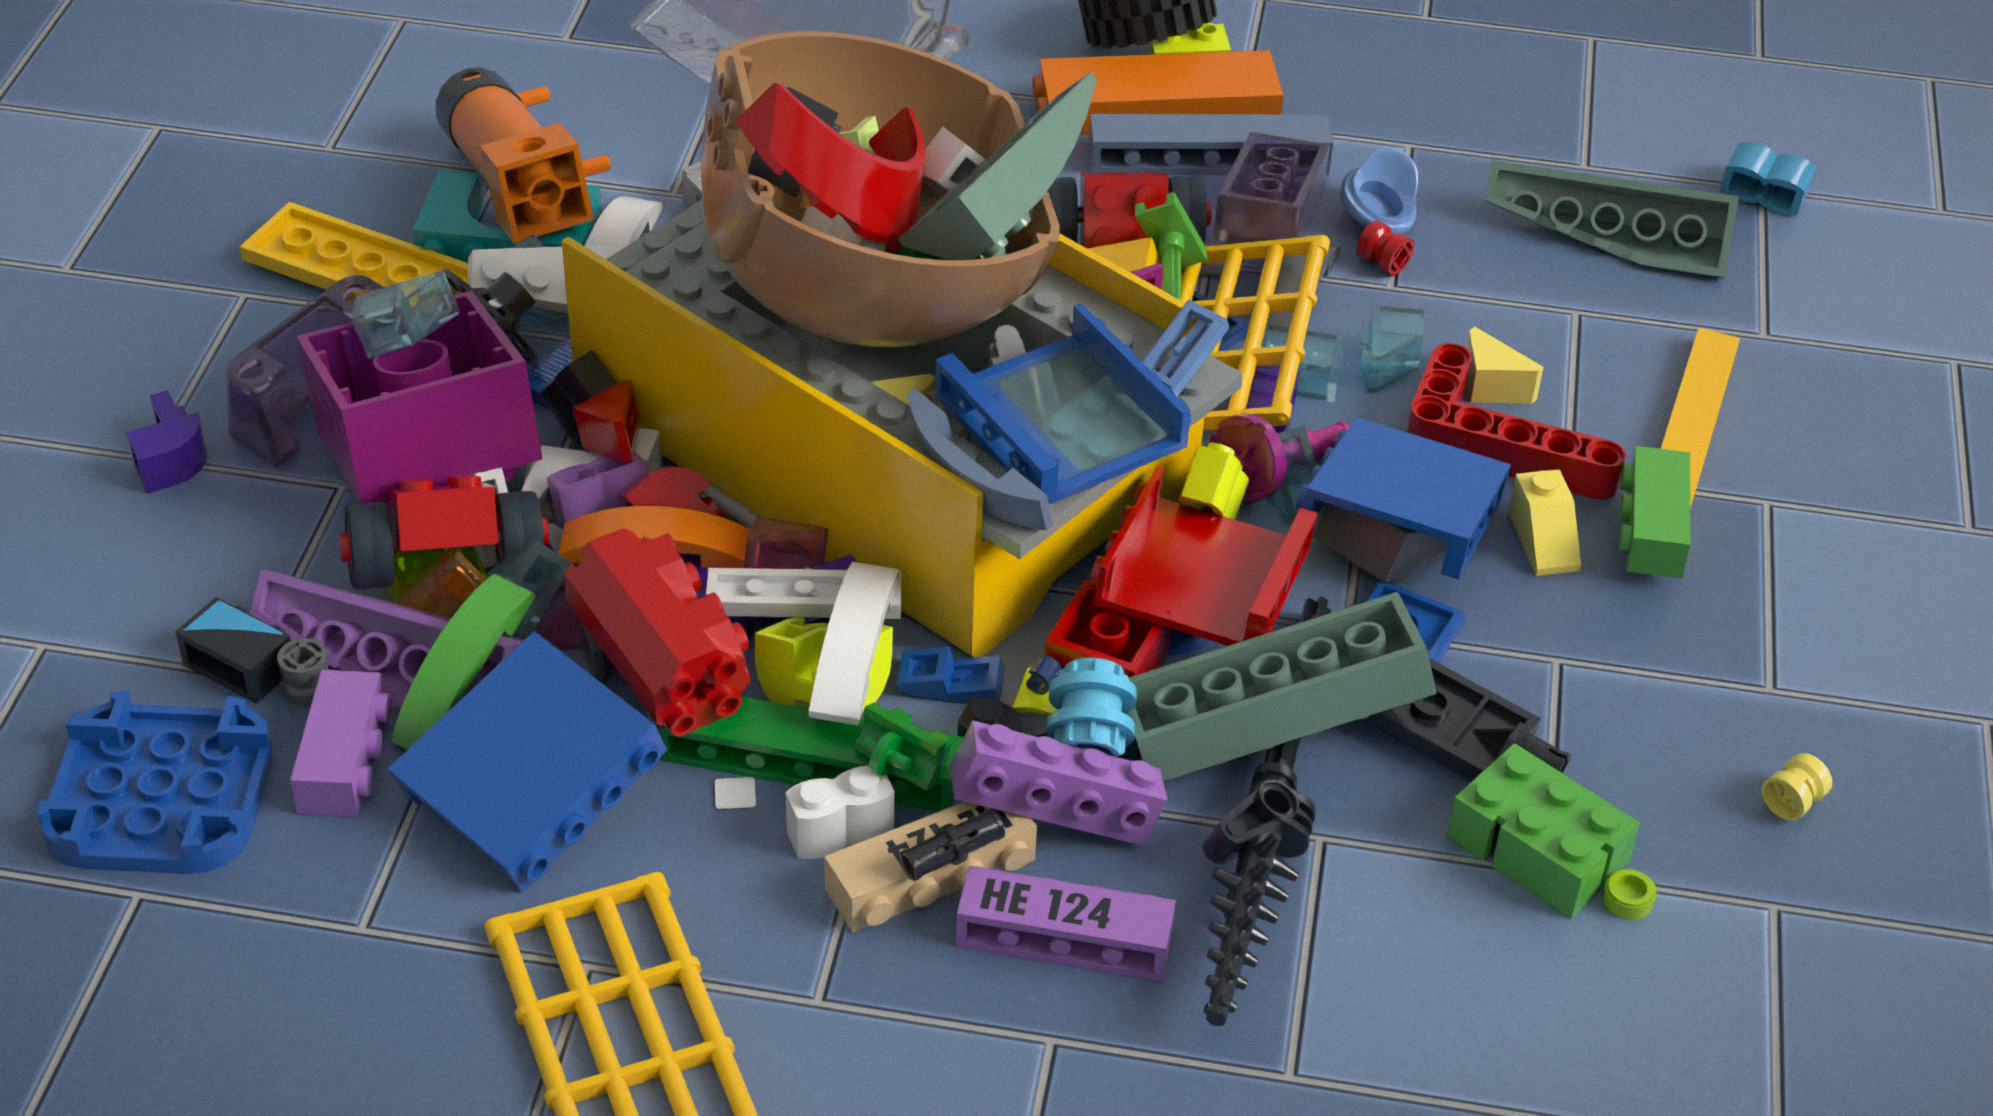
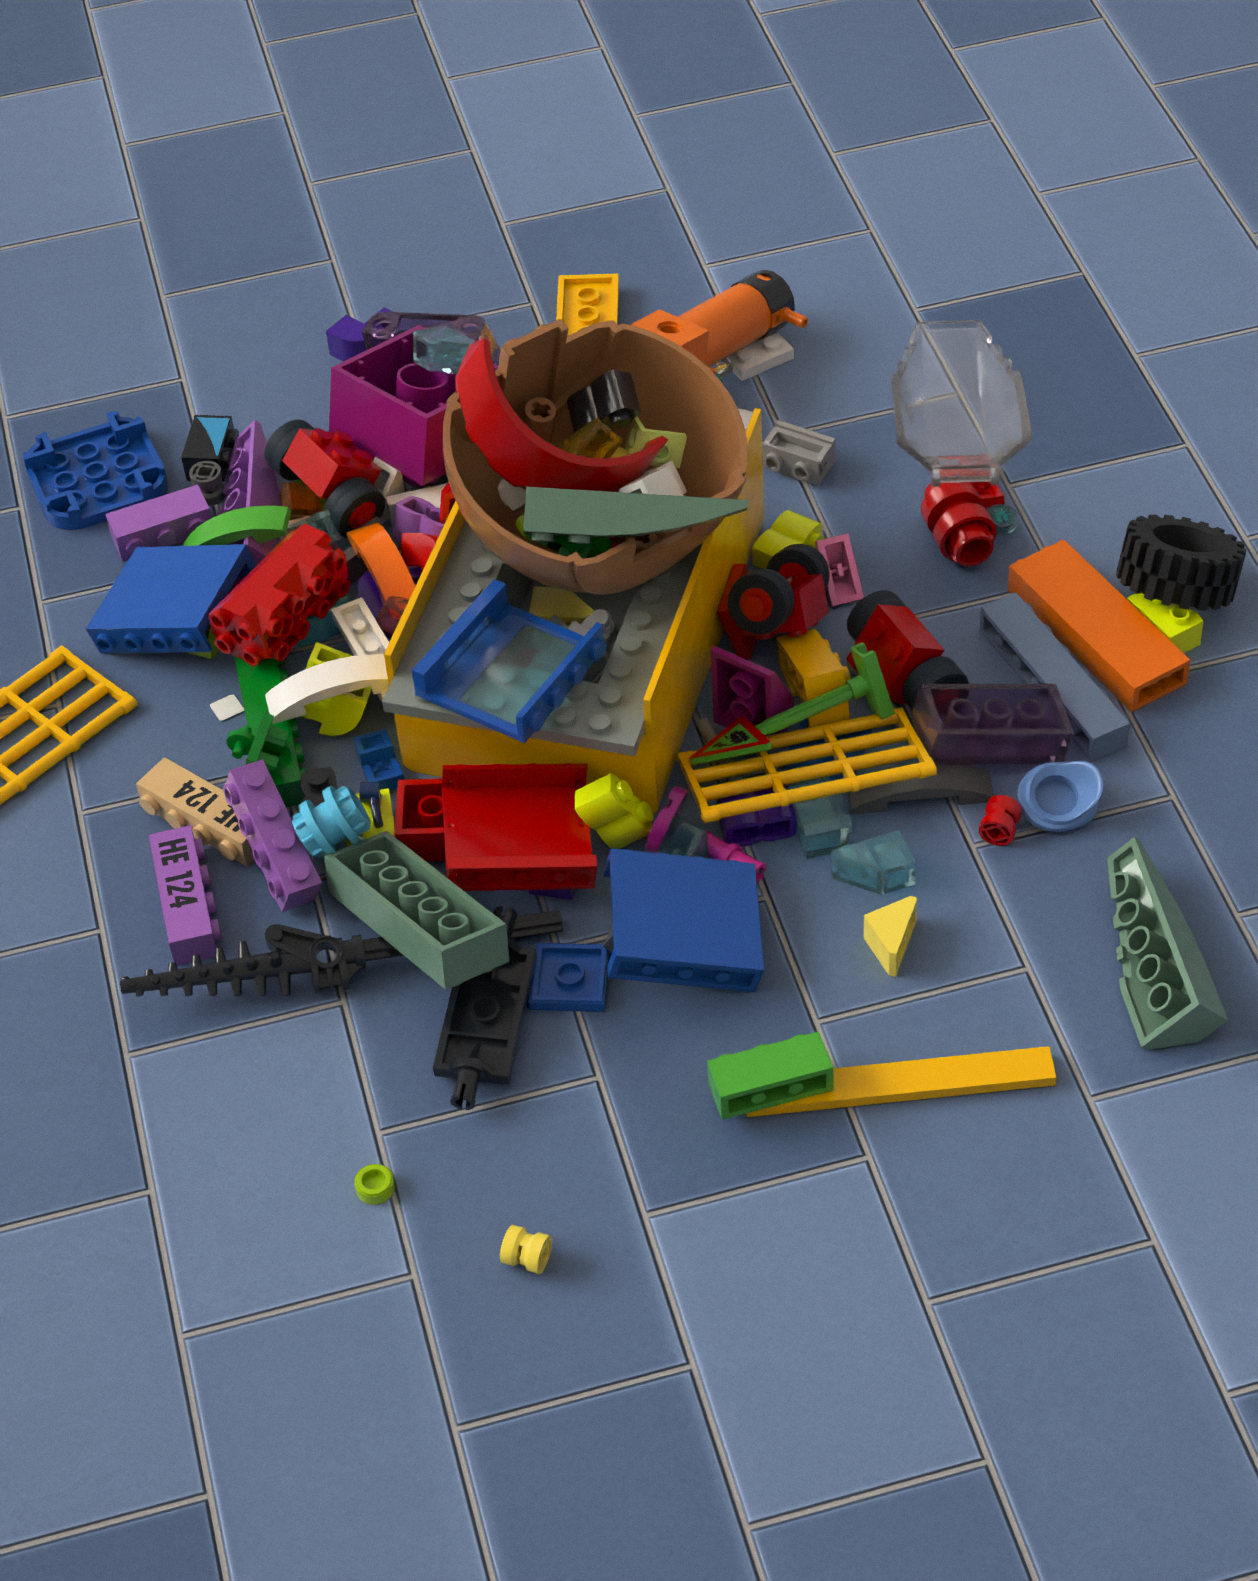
camera: 70 degrees right, 5 degrees up
white brick [786,765,895,859] -> none
black pin [899,808,1005,881] -> none
sand blue slope [907,388,1053,530] -> none
medium blue tile [1141,300,1229,397] -> none
red beam [1407,343,1626,500] -> none
bright green piece [1447,743,1640,919] -> none
light yellow slope [1508,469,1581,576] -> none

